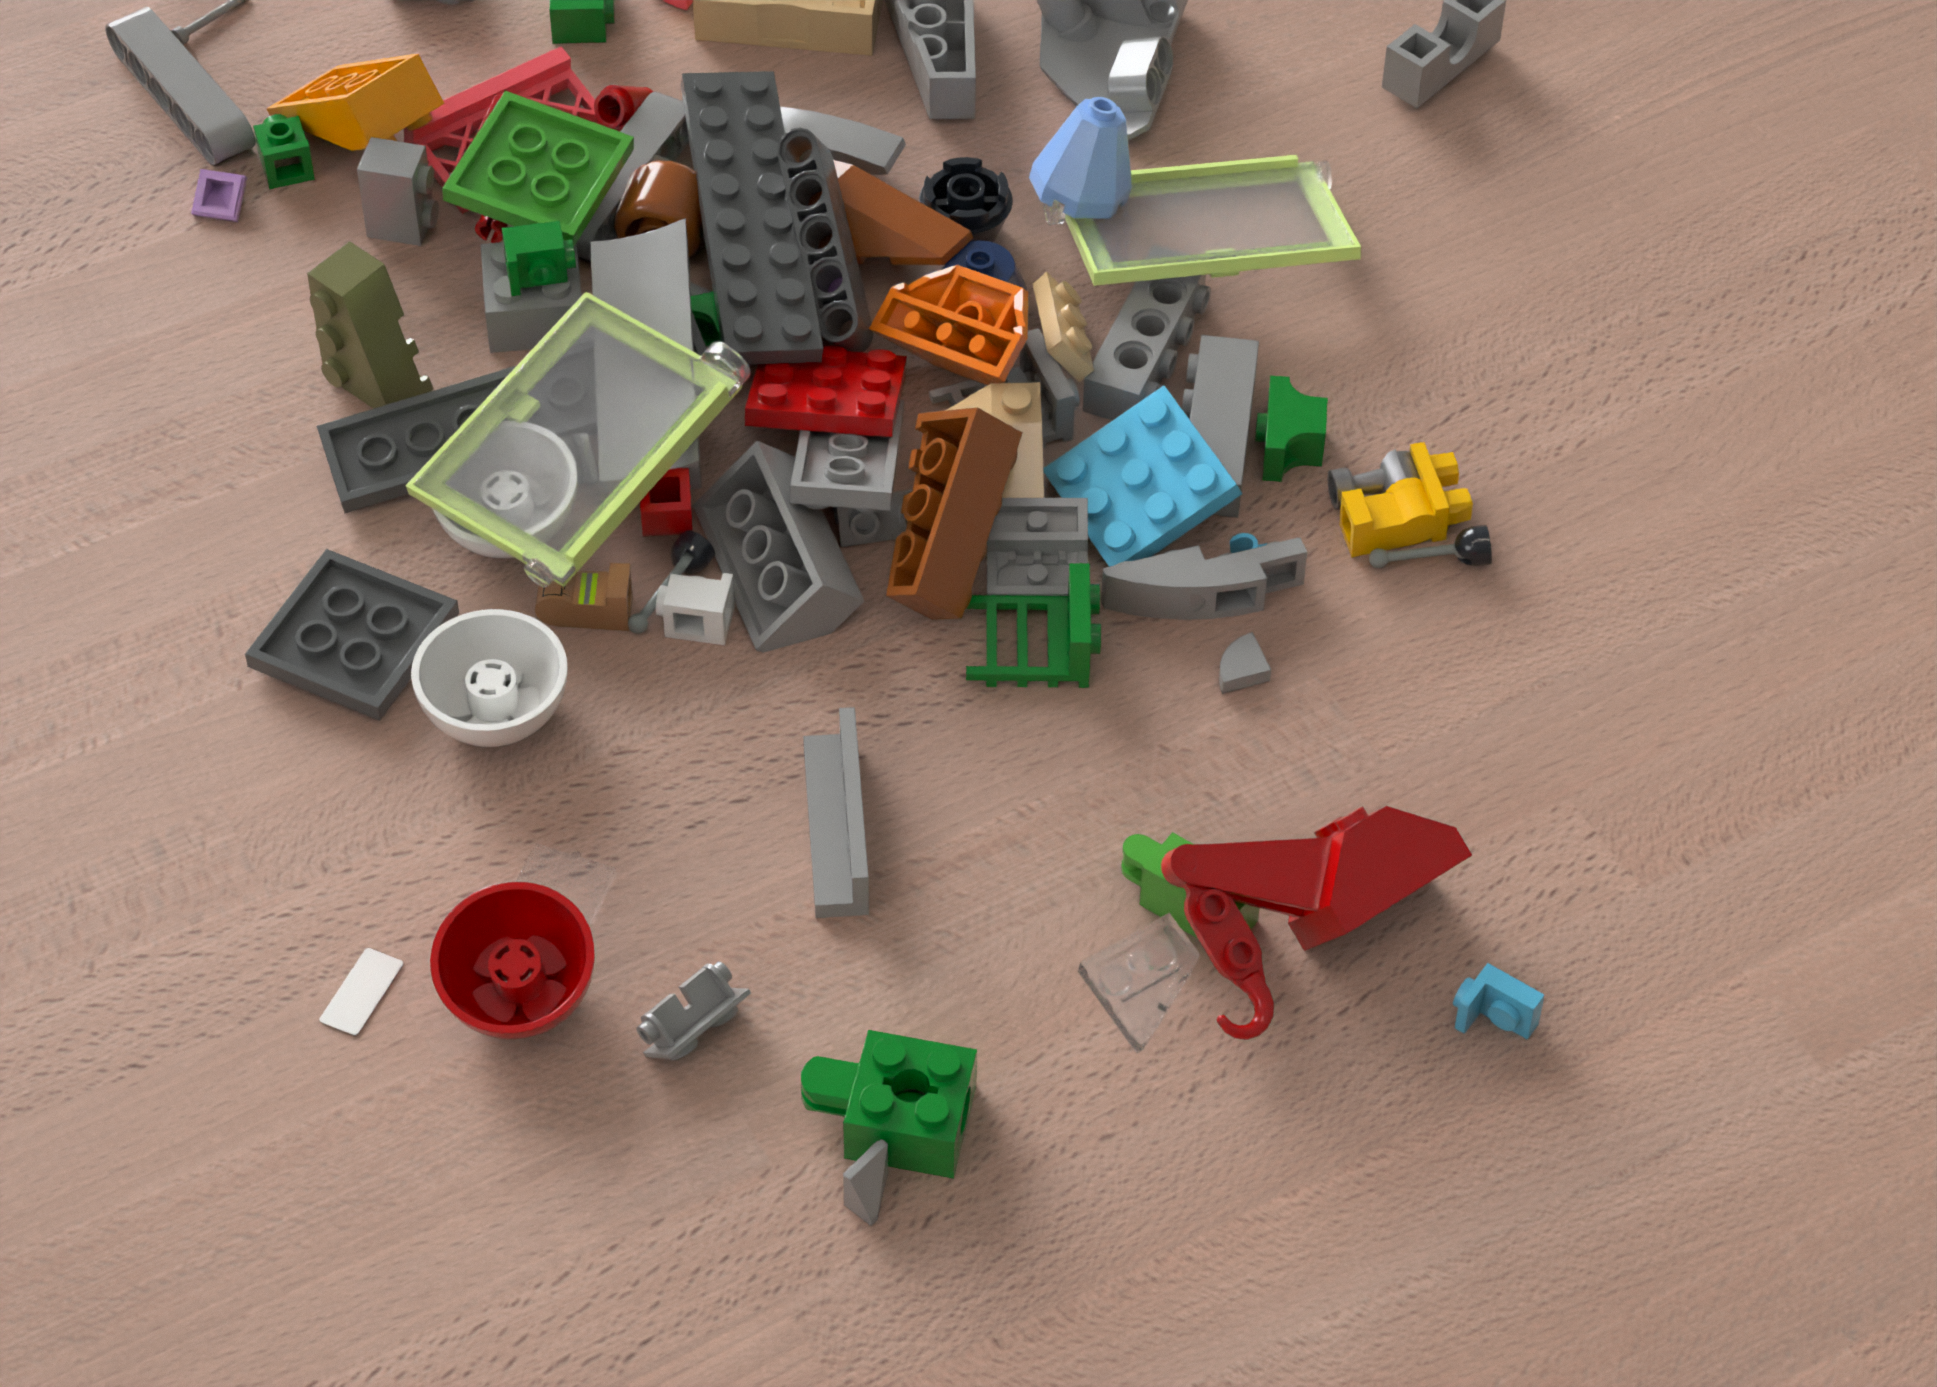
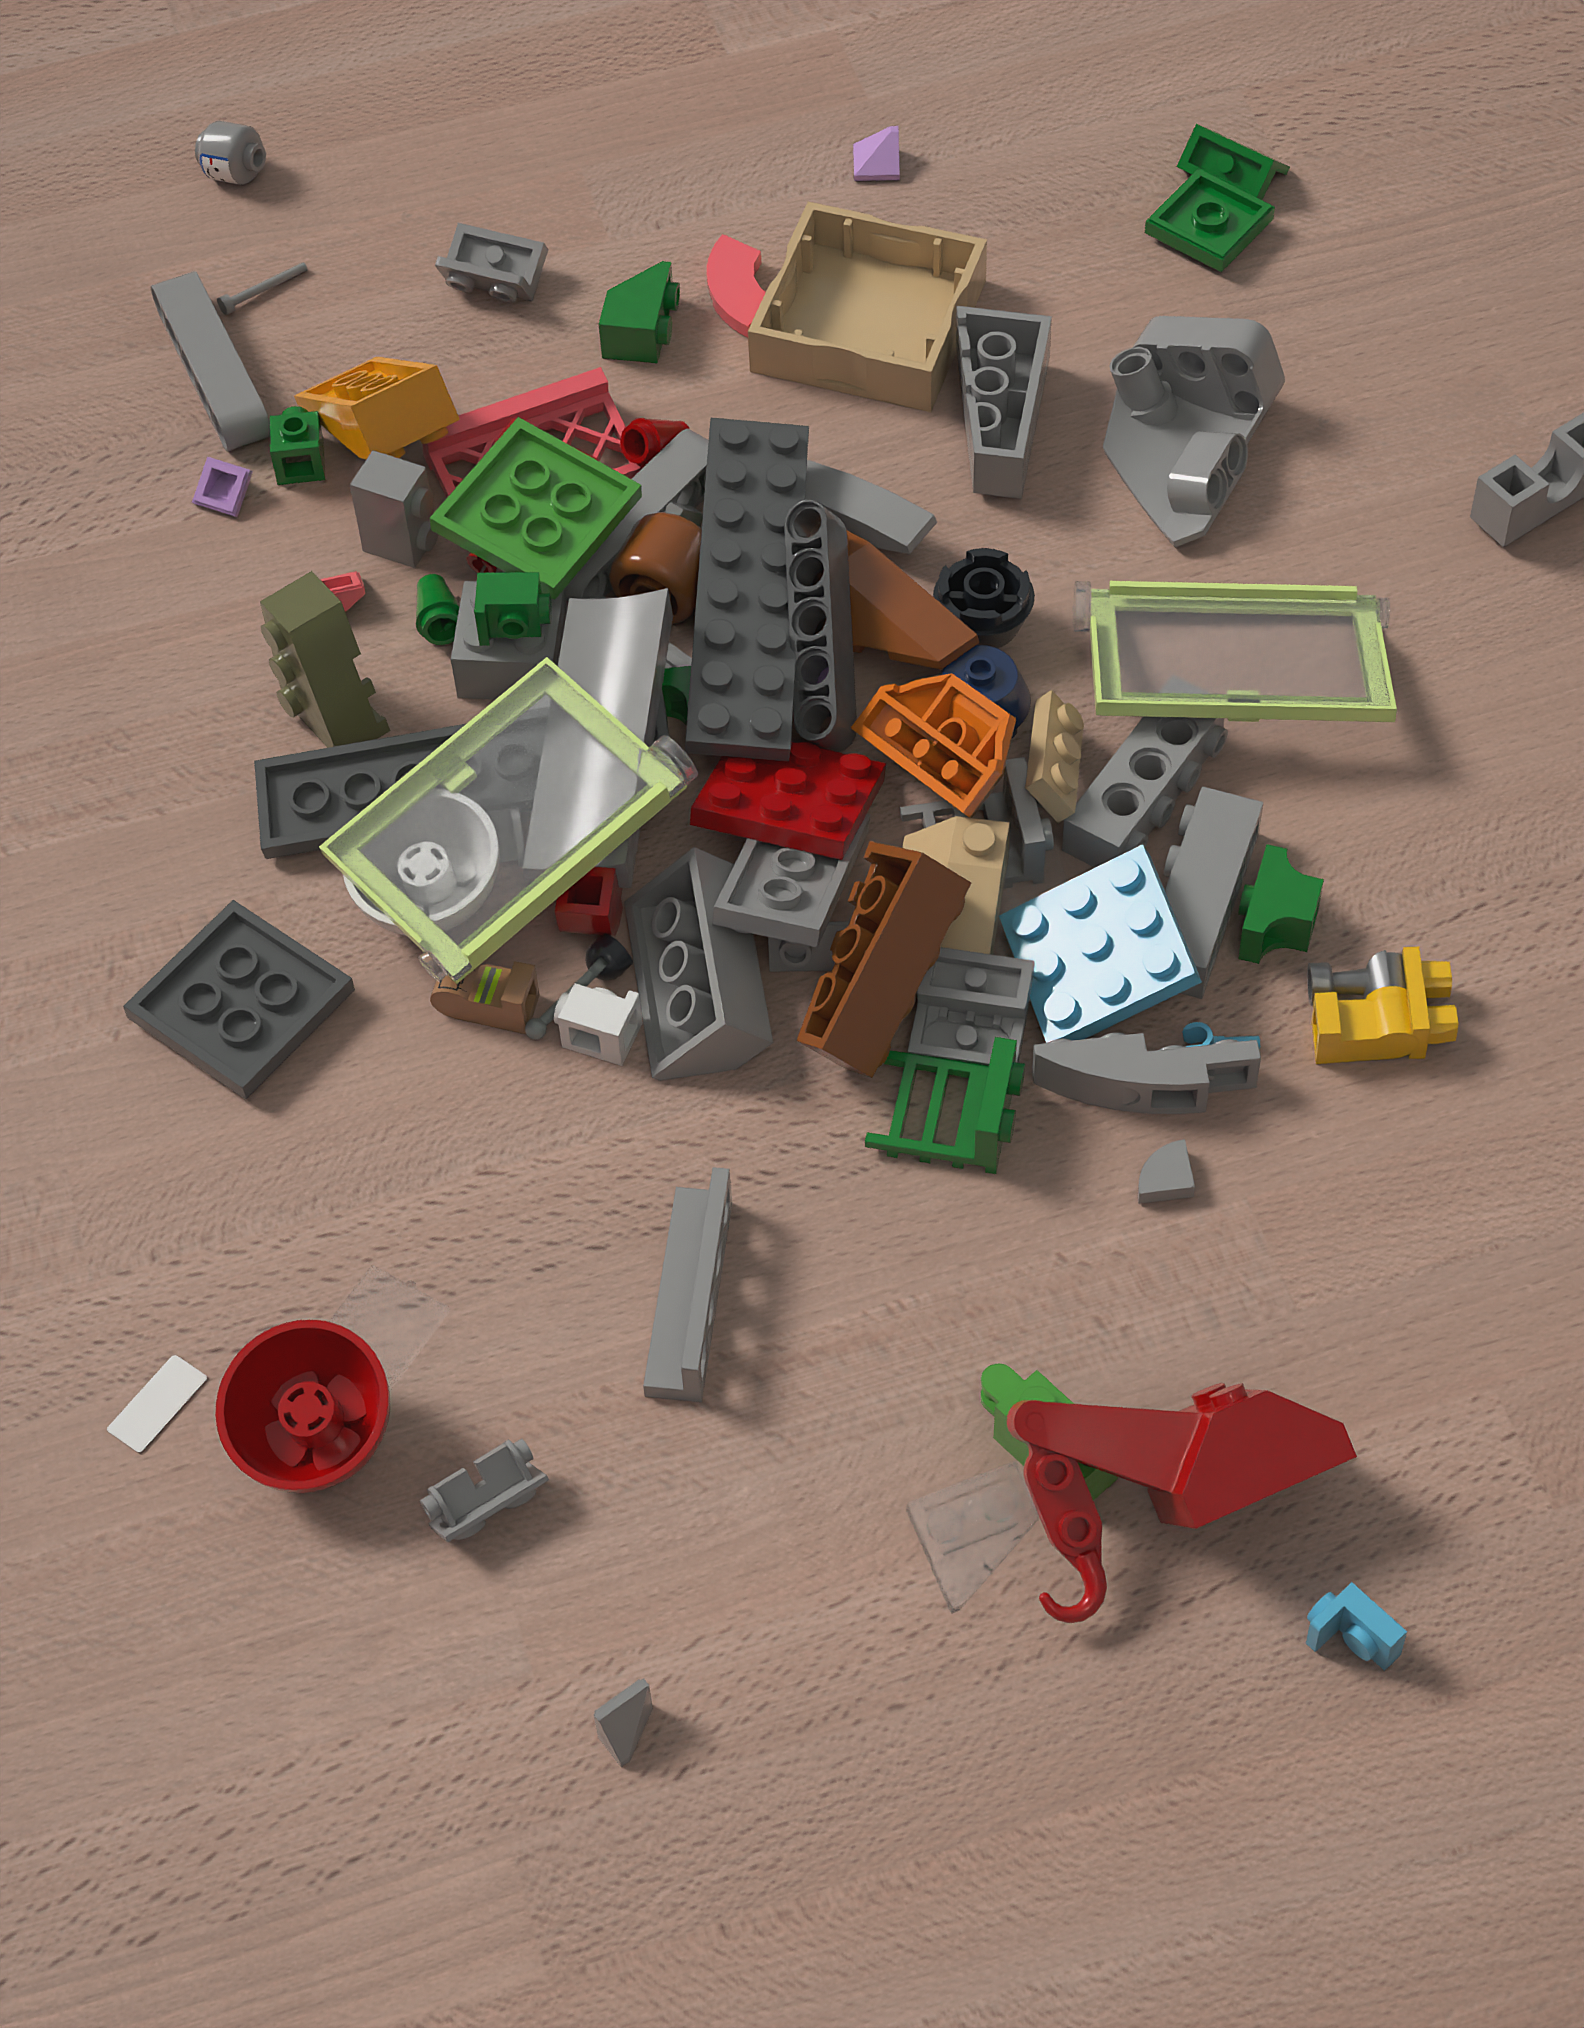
camera: 15 degrees right, 5 degrees up
white piece [411,609,567,747] -> none
green brick [801,1030,977,1179] -> none
light blue cone [1029,97,1132,219] -> none
hinge [1369,525,1492,568] -> none
none -> green cone [416,574,460,645]

